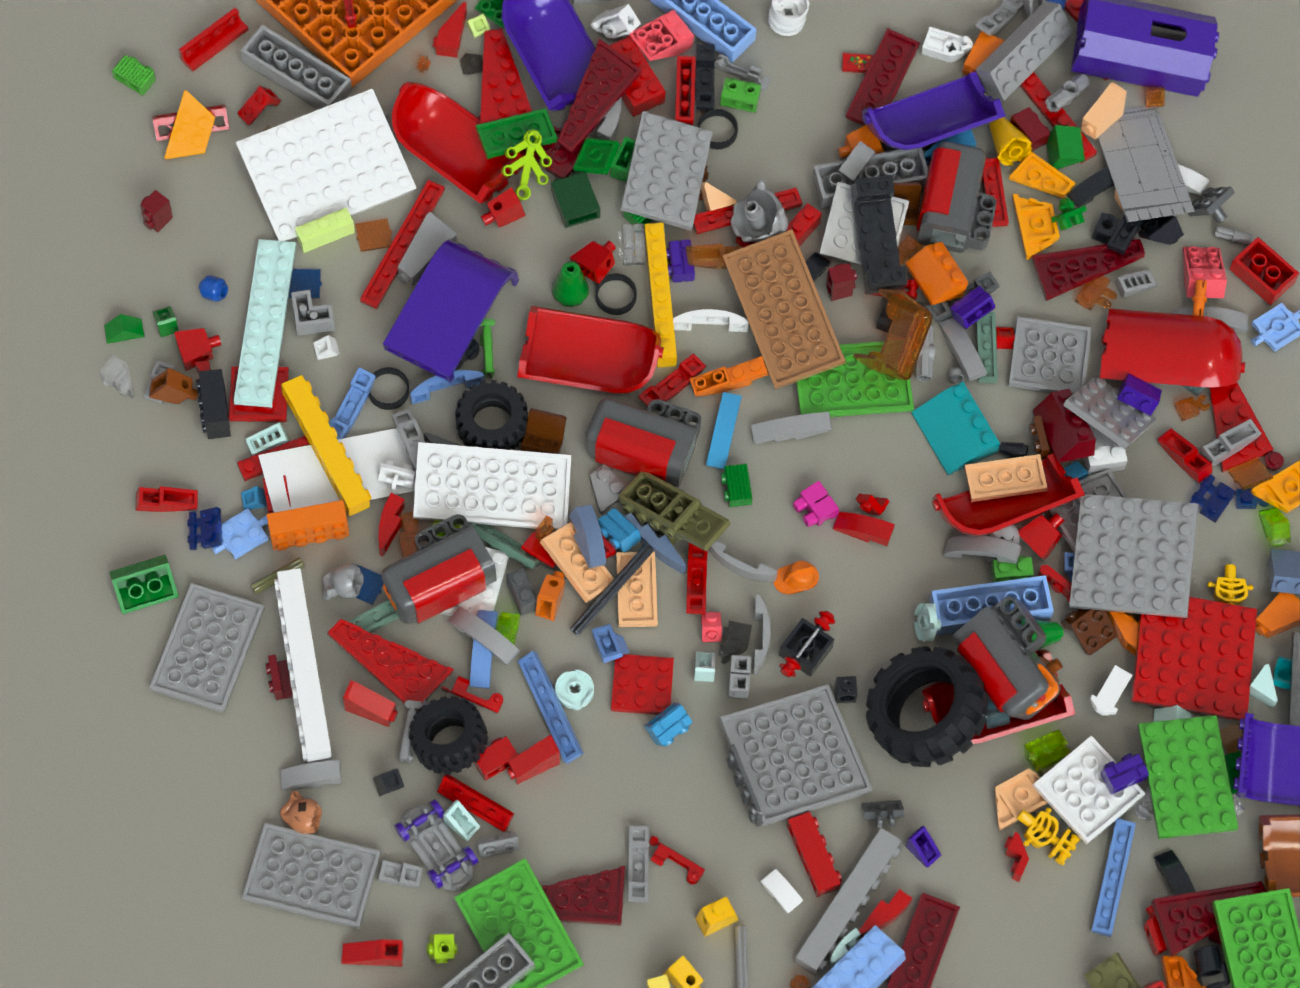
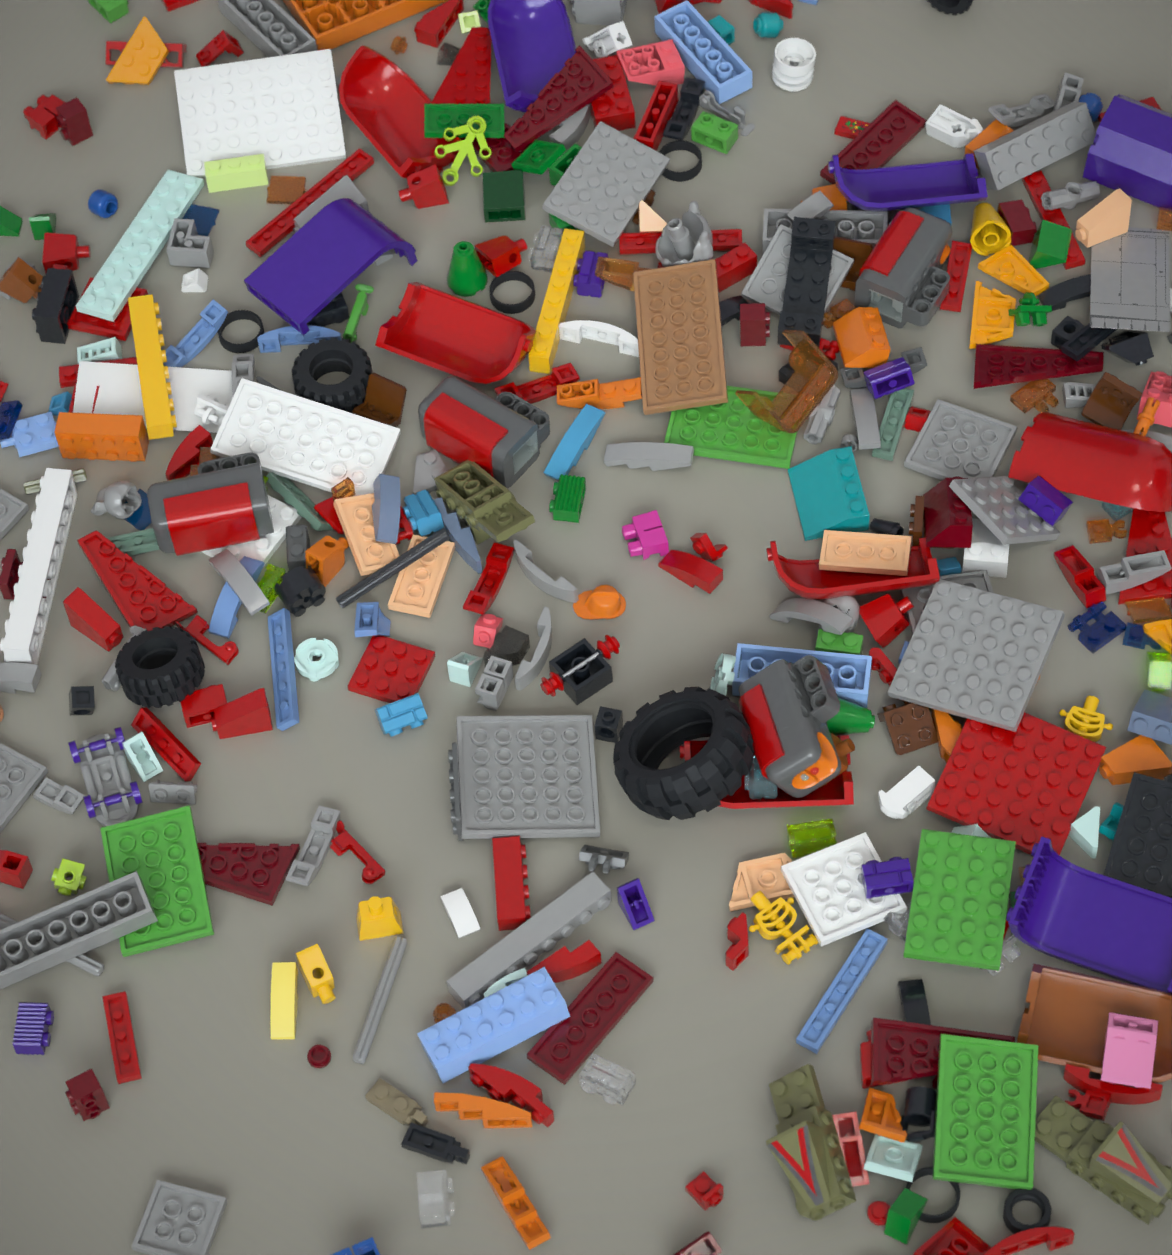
camera: 25 degrees right, 10 degrees down
none -> red hips [23,94,66,140]
none -> black brick [274,566,326,617]
none -> reddish brown bracket [1081,372,1143,430]

